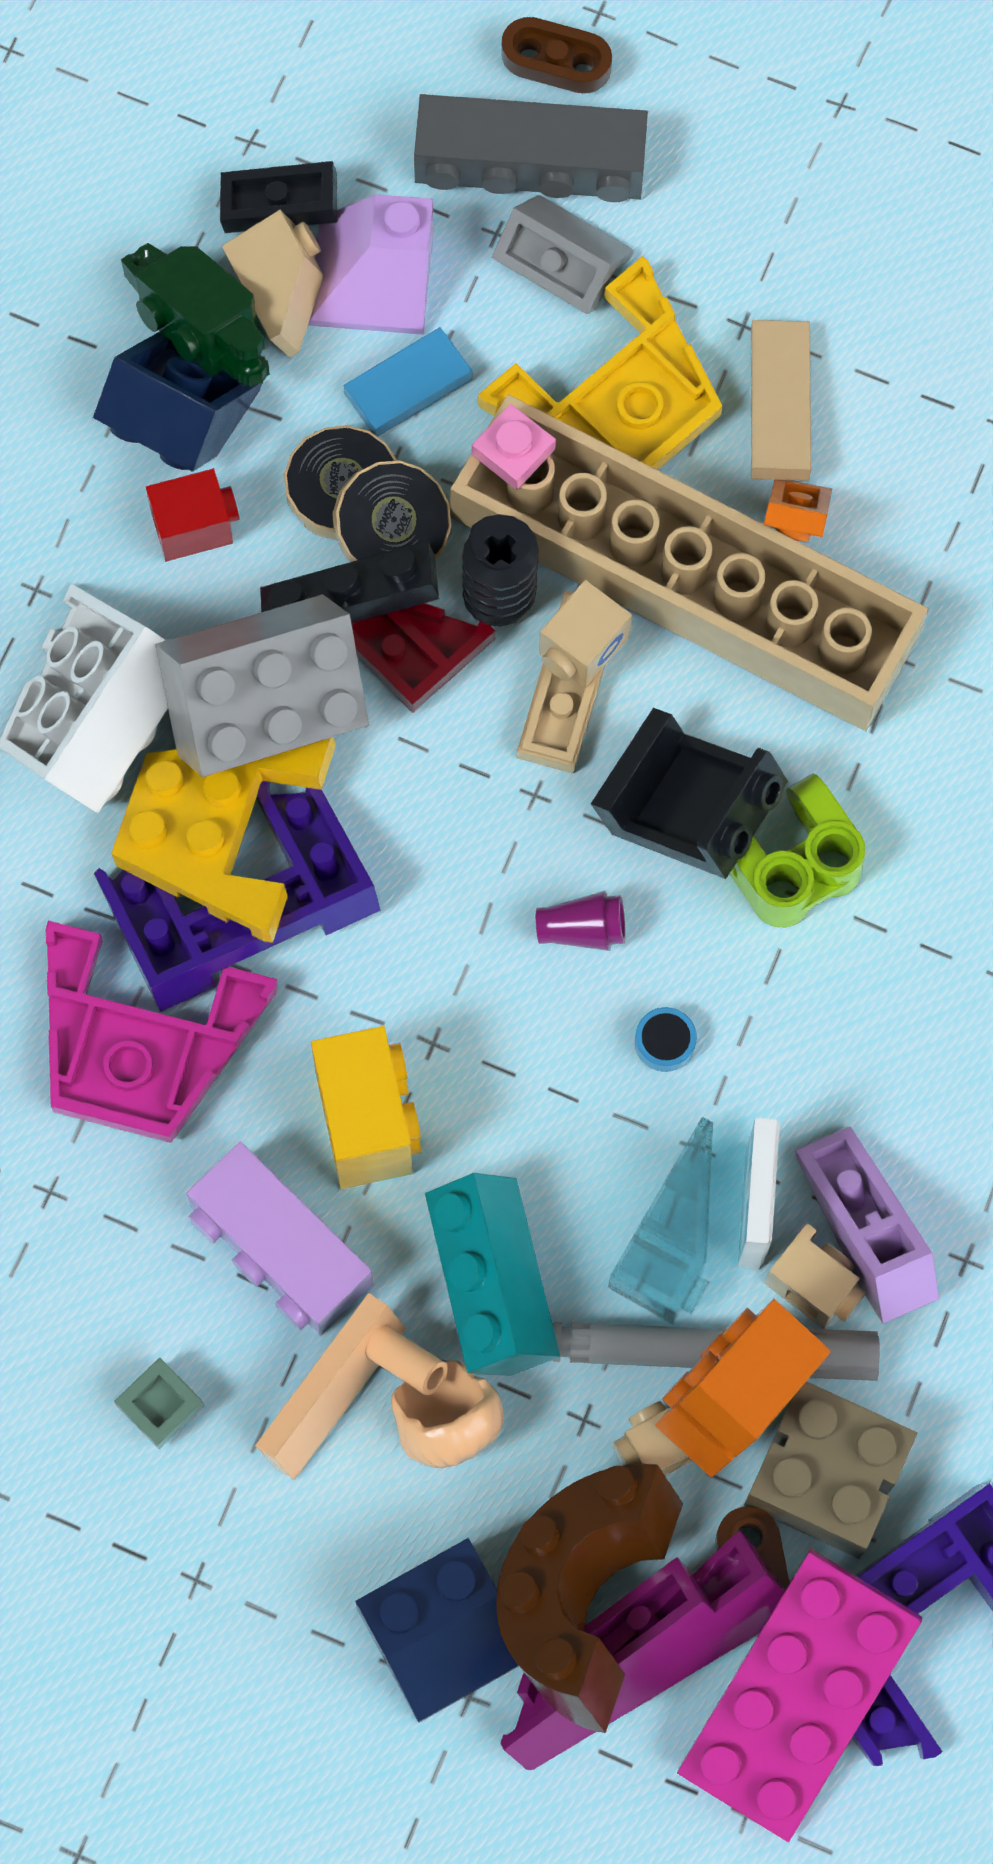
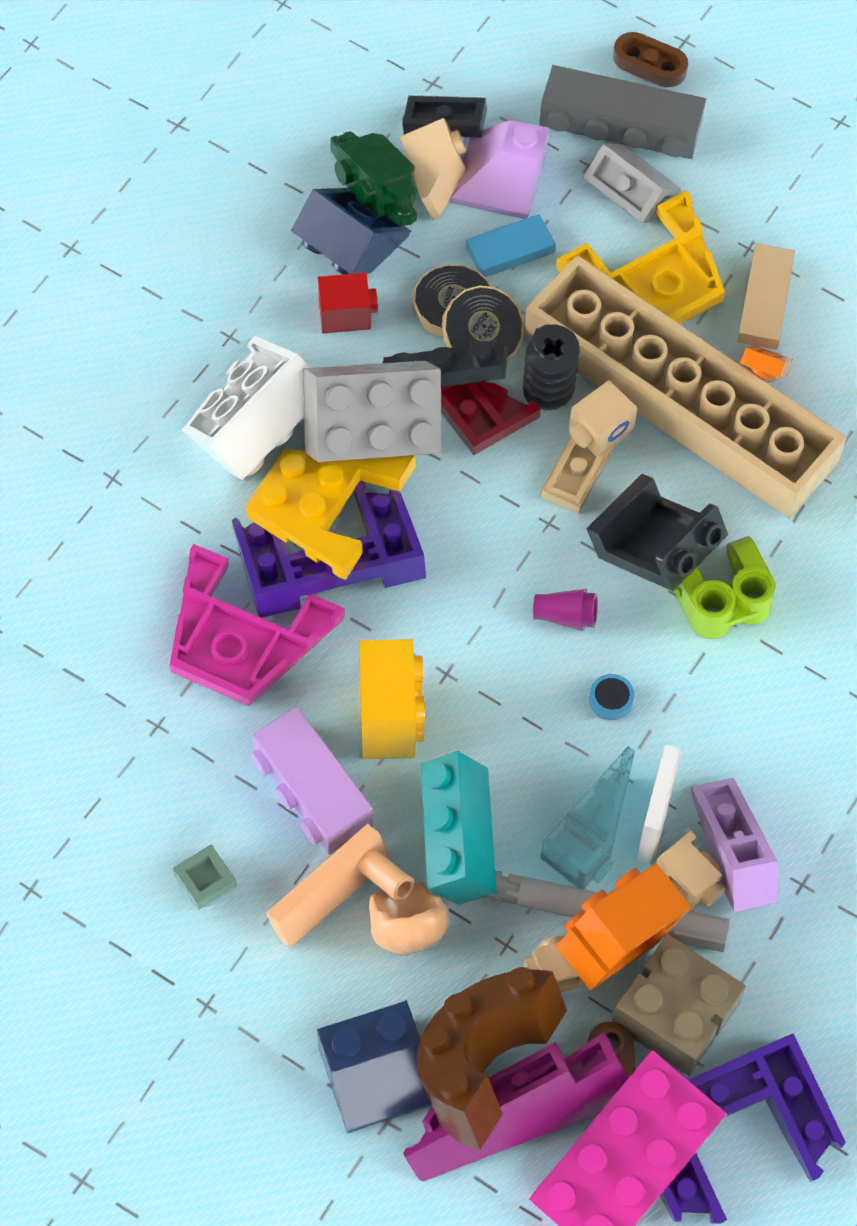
camera: 10 degrees right, 10 degrees down
bright pink plate [472,404,556,490] -> none

